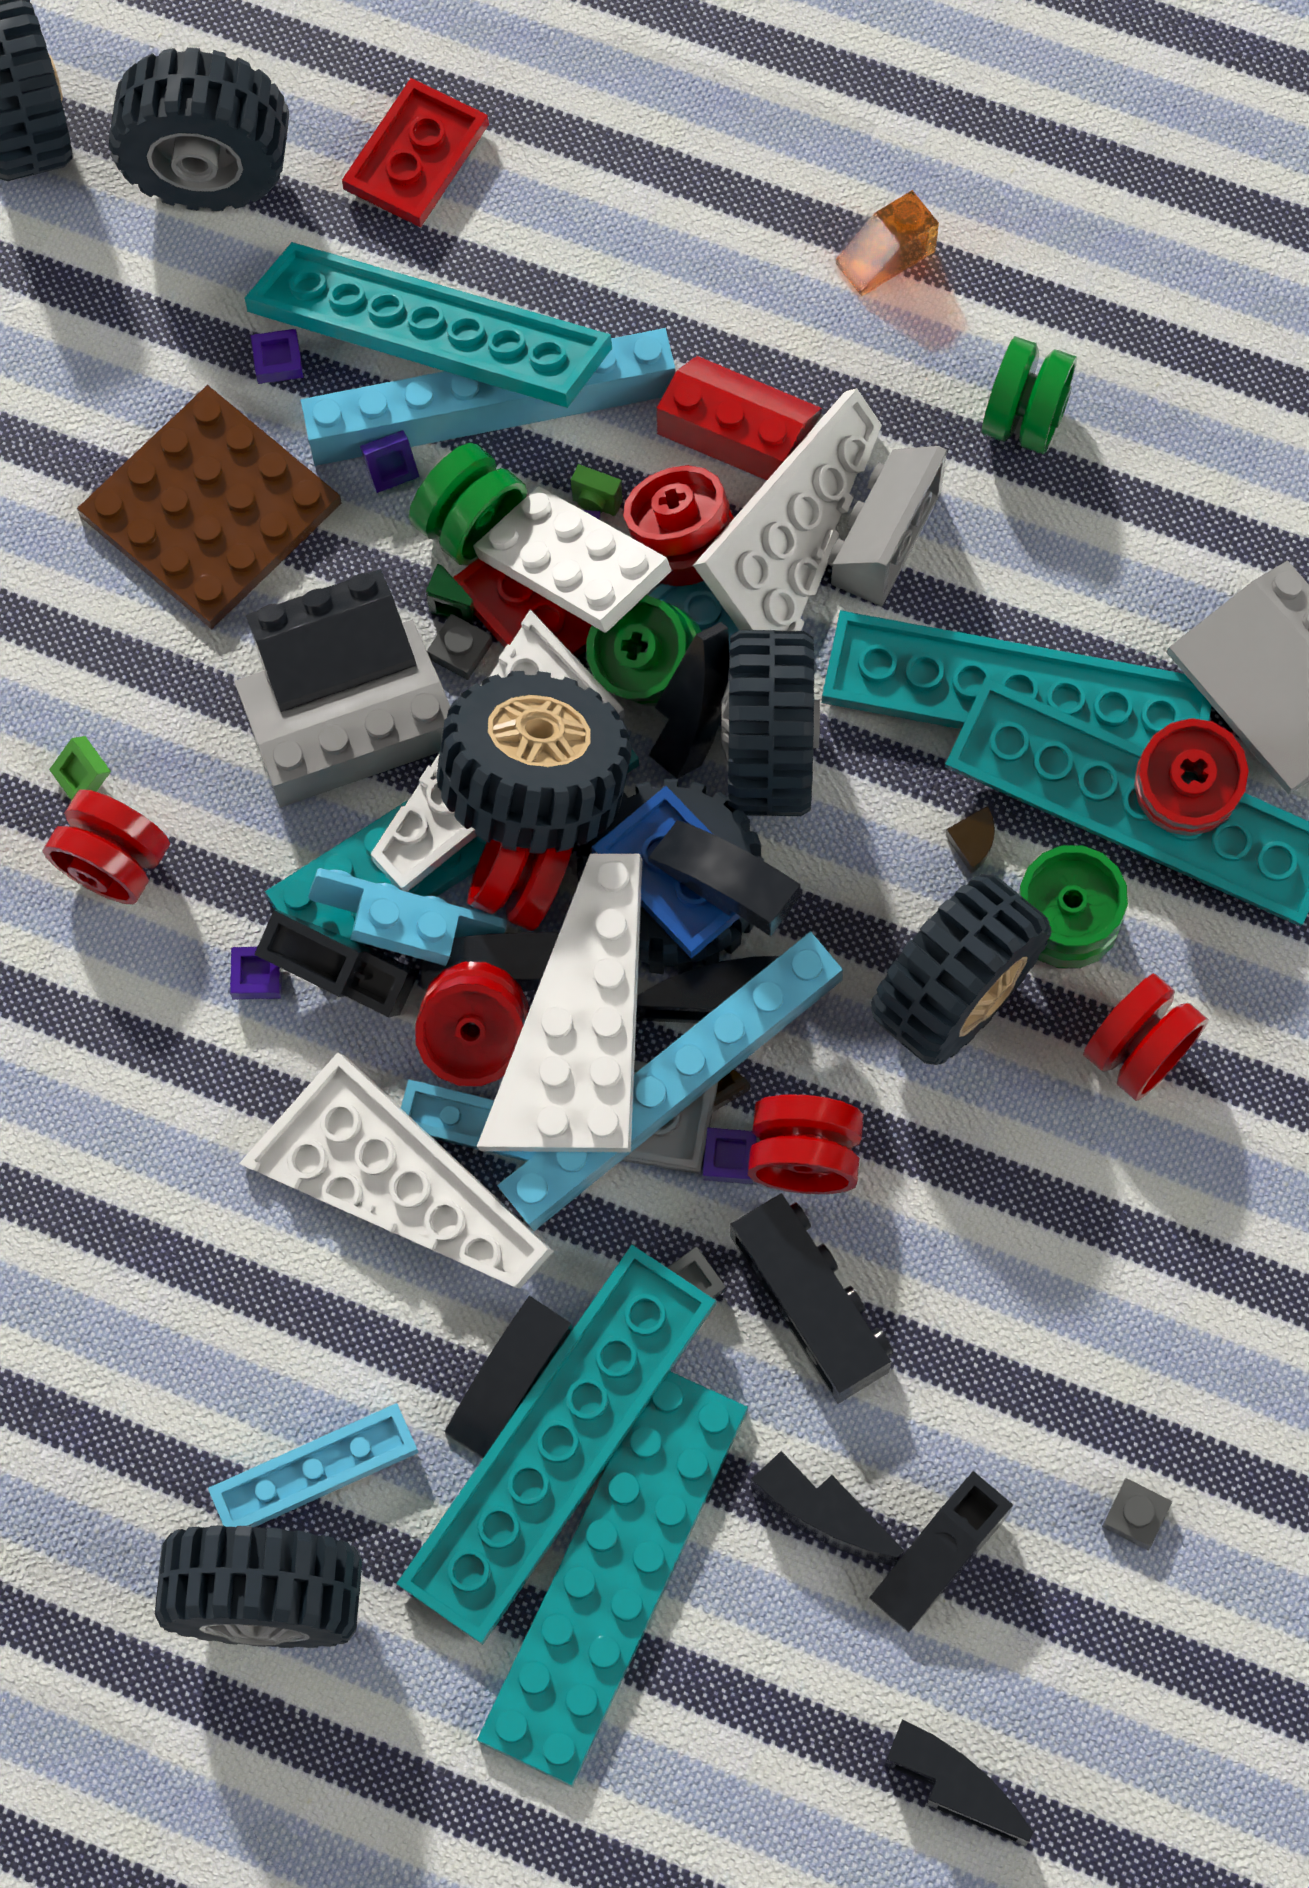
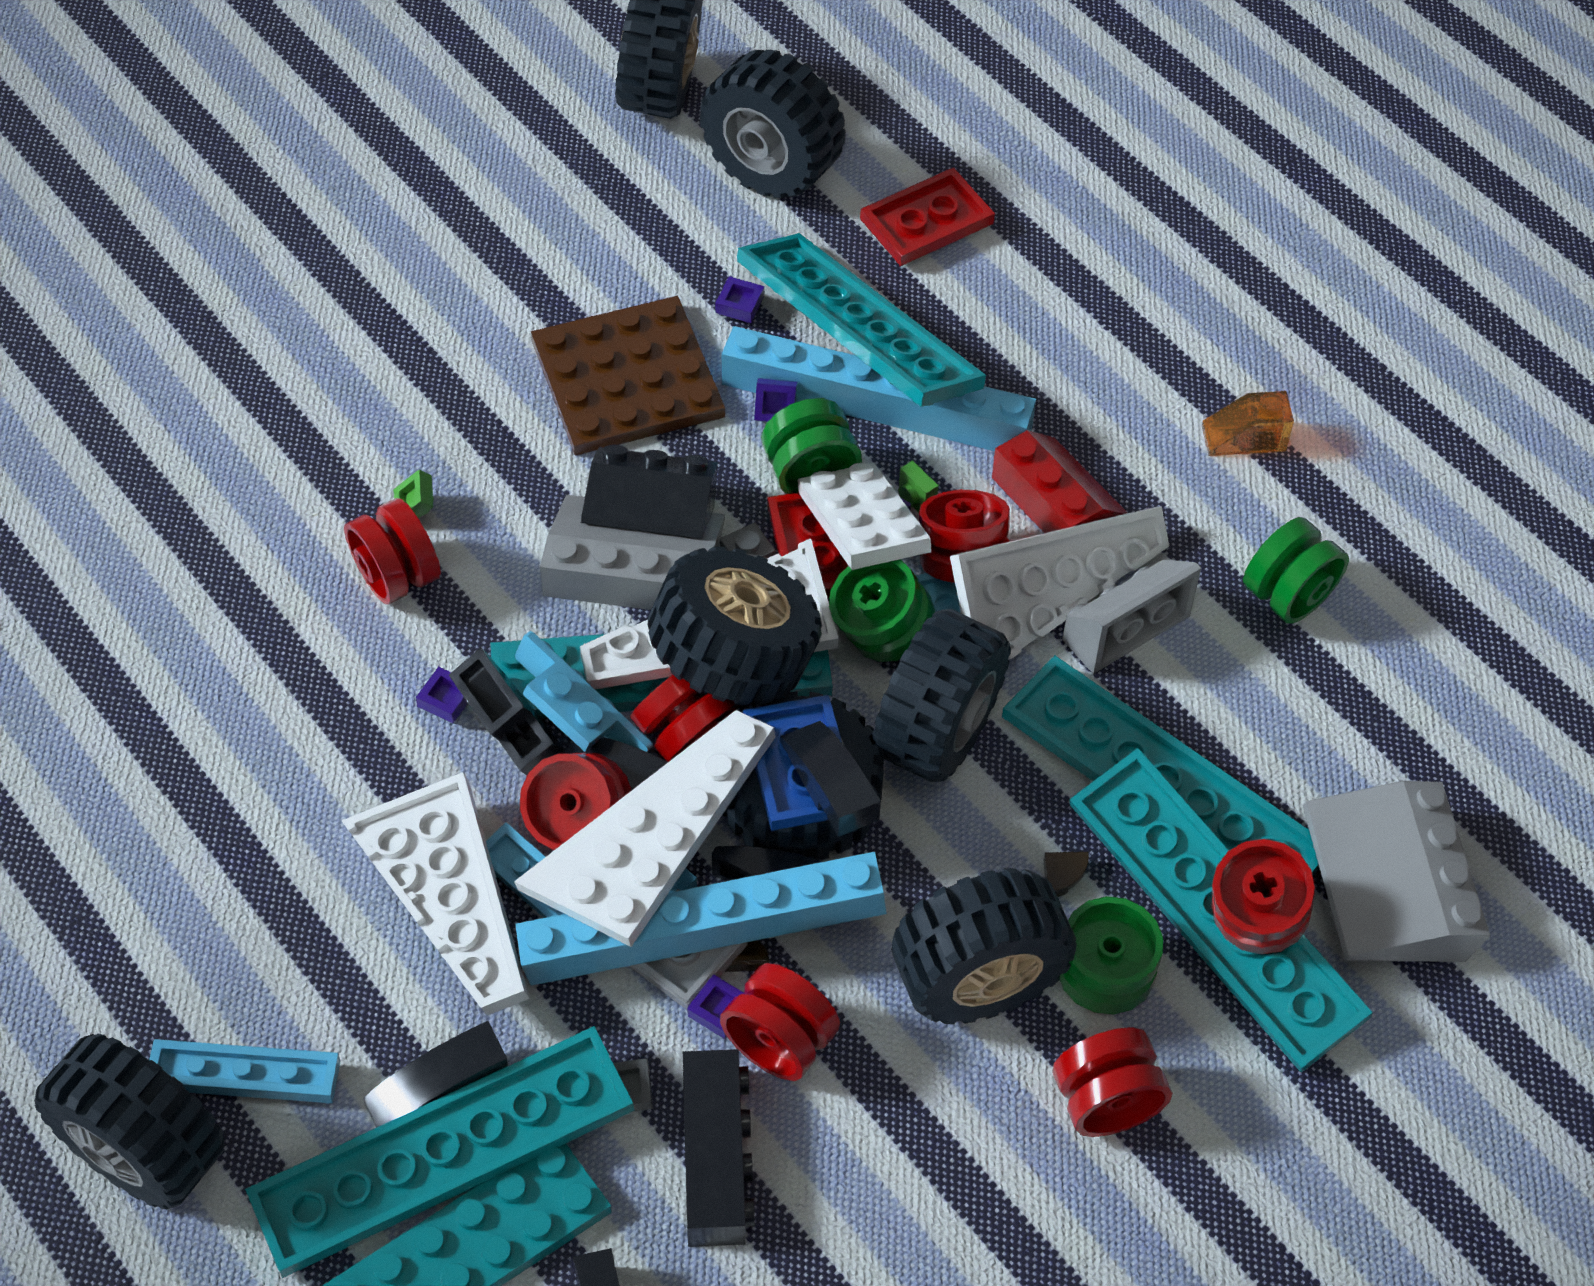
camera: 25 degrees right, 15 degrees down
dark green slope [426,564,476,625] -> none
black slope [649,622,730,779] -> none

